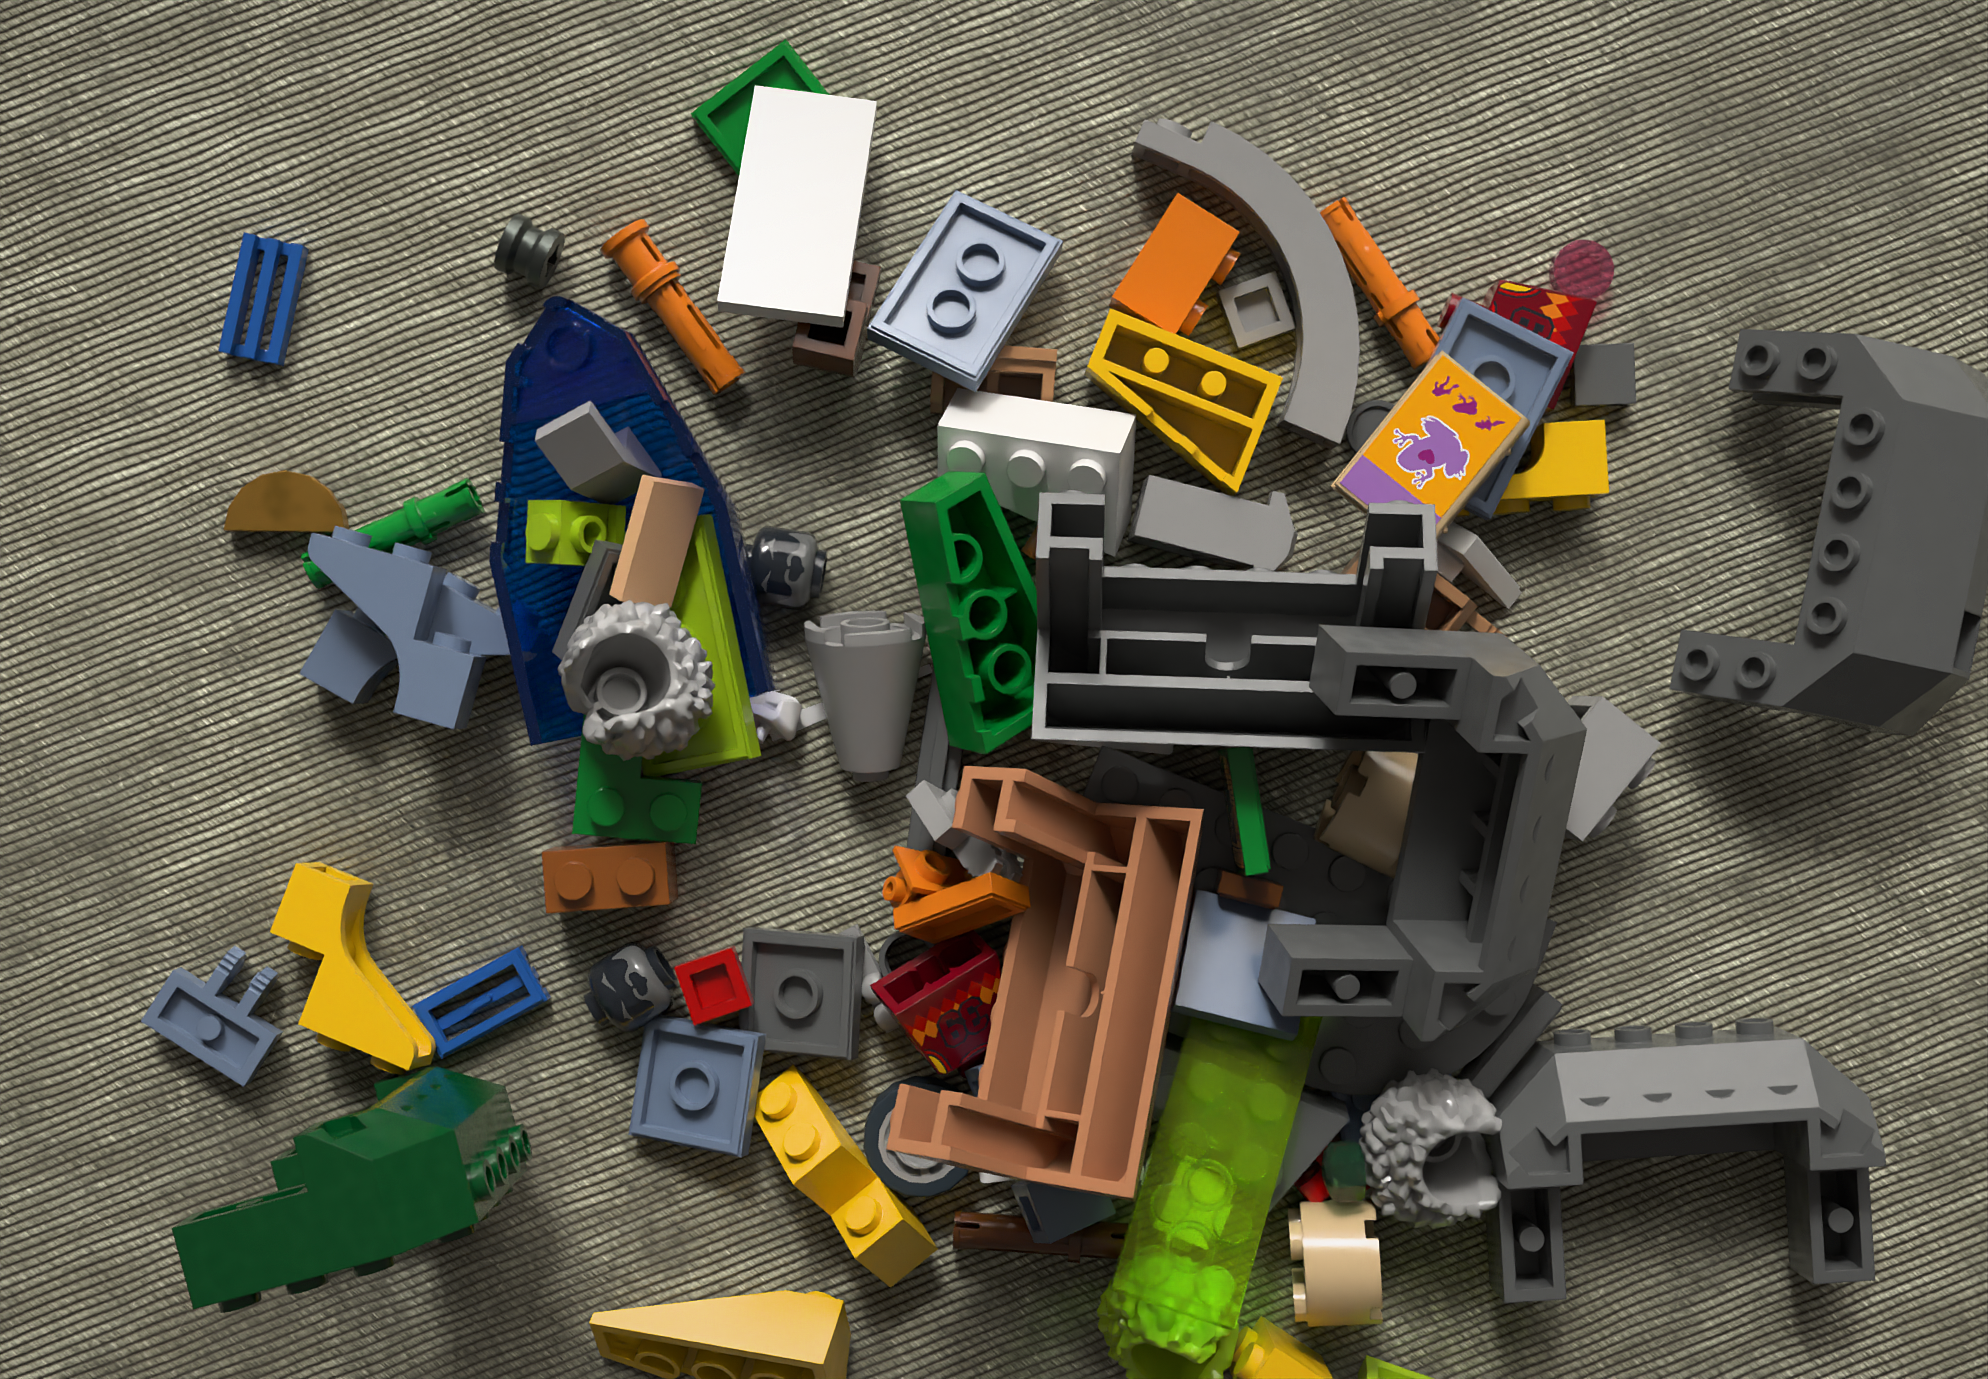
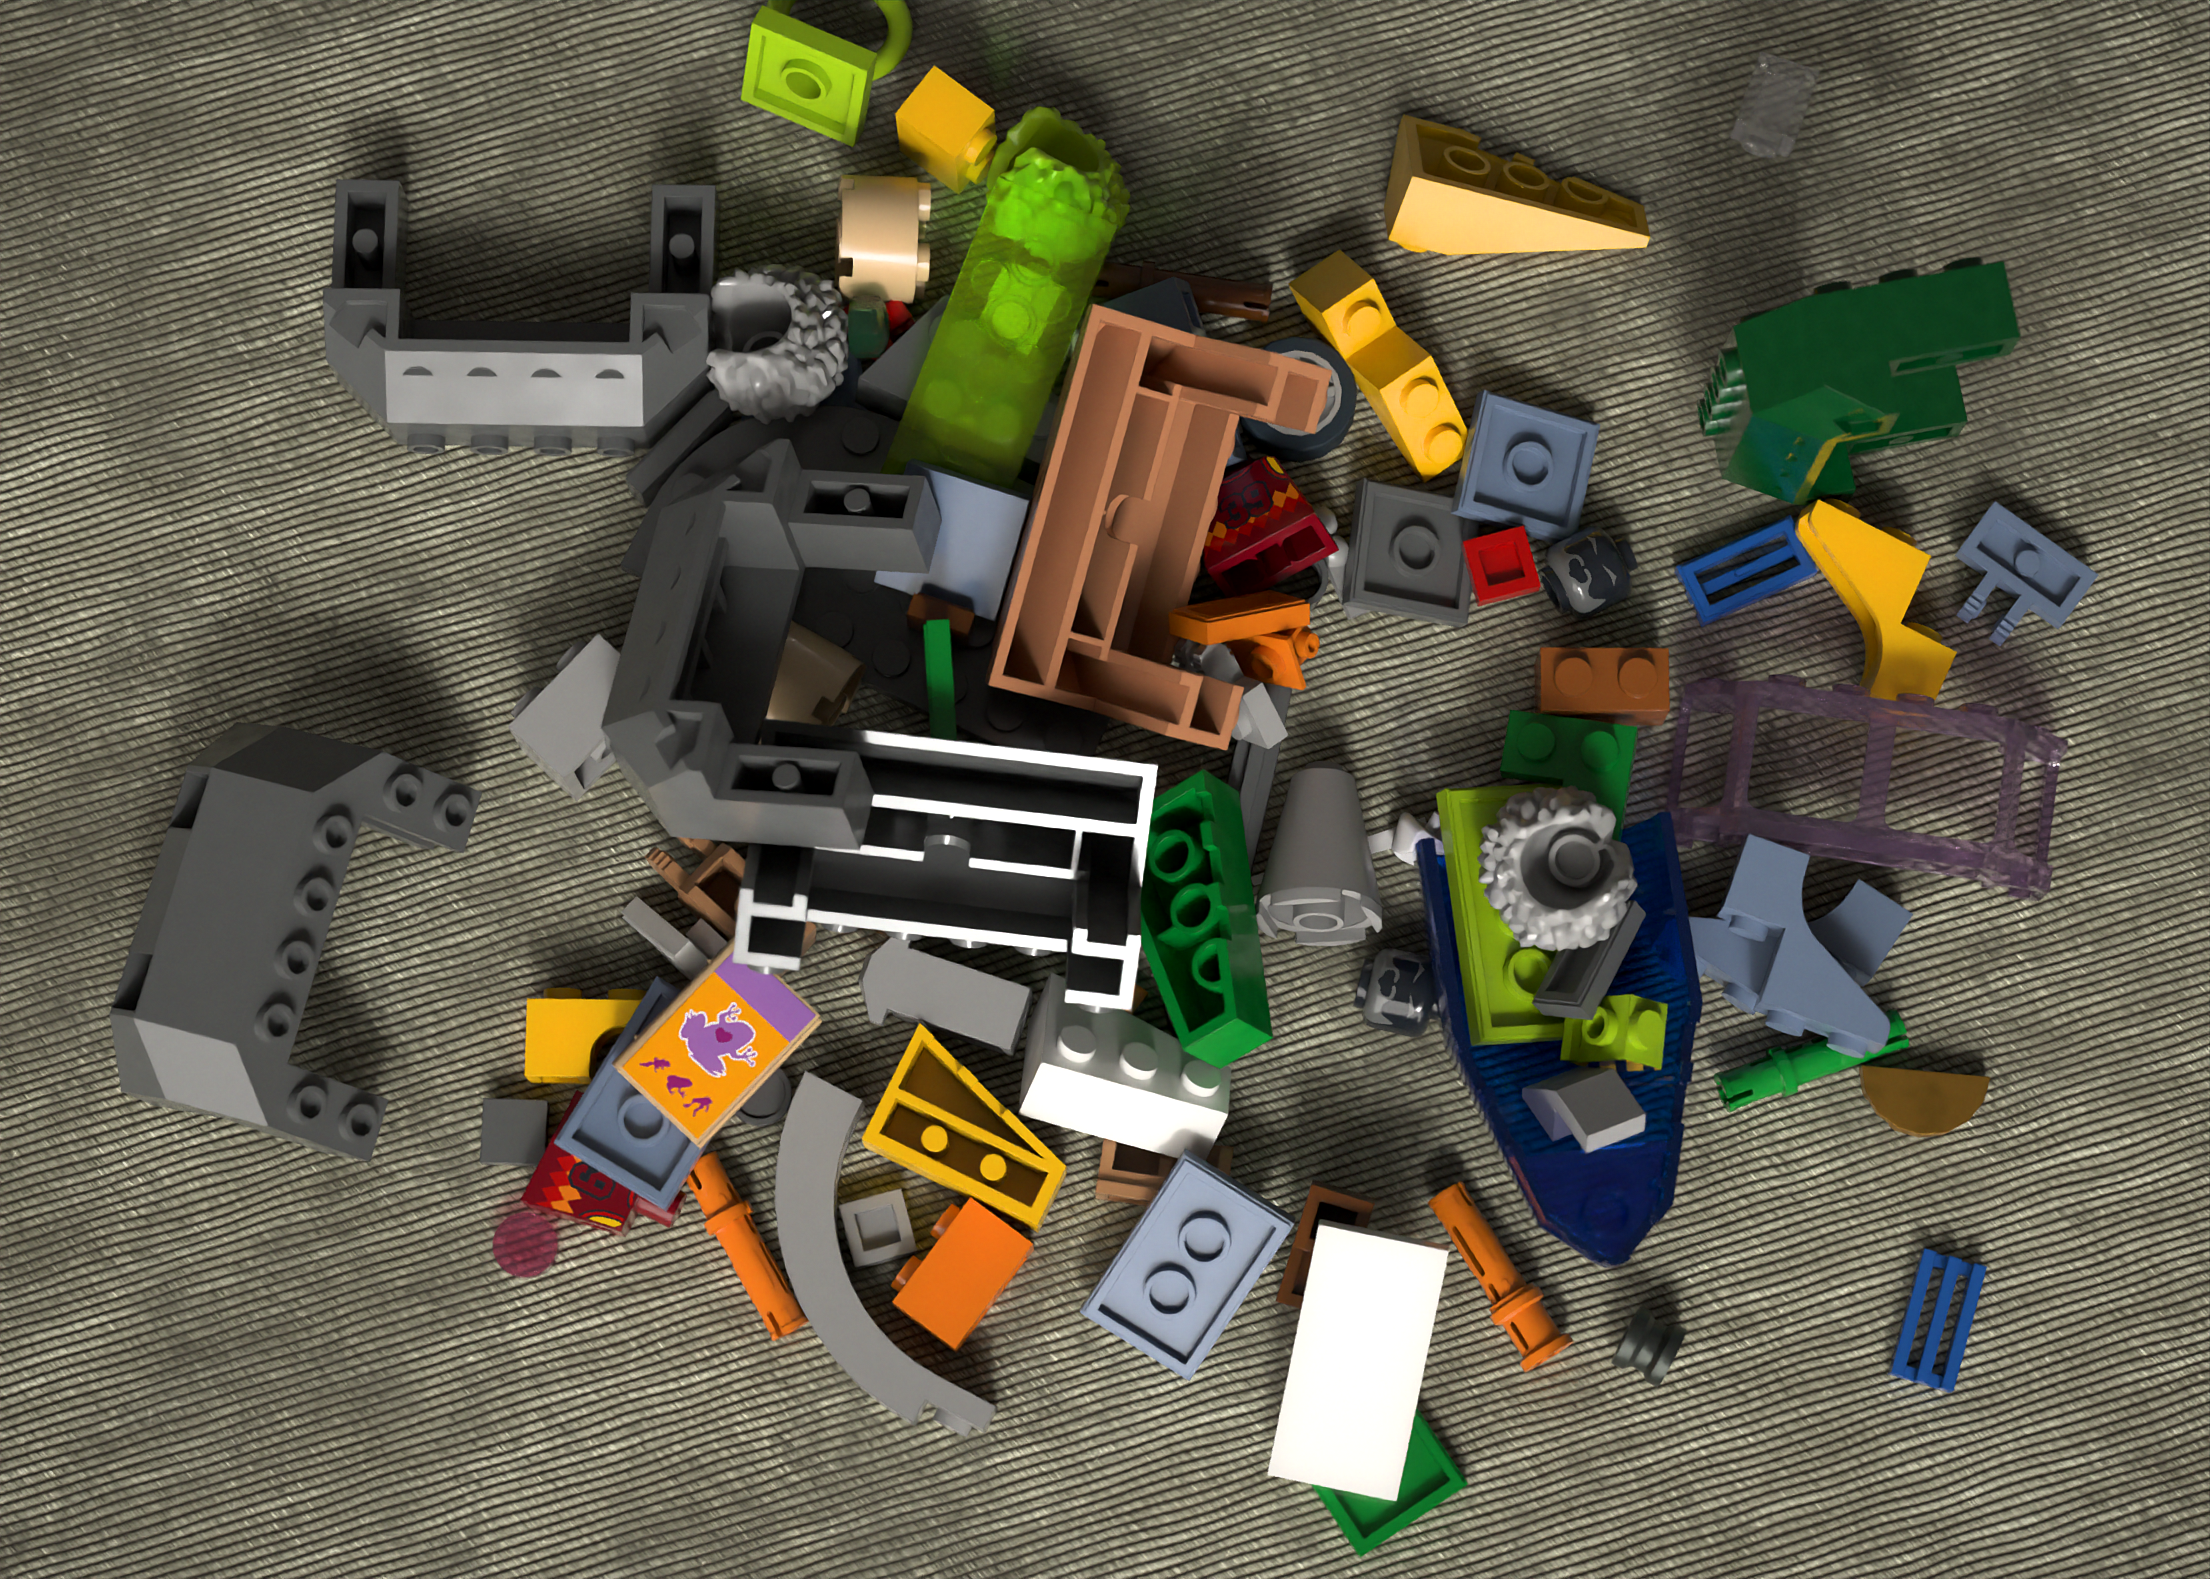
camera: 175 degrees left, 10 degrees down
light nougat tile [609,475,705,607] -> none
none -> clear purple windscreen [1660,674,2068,901]

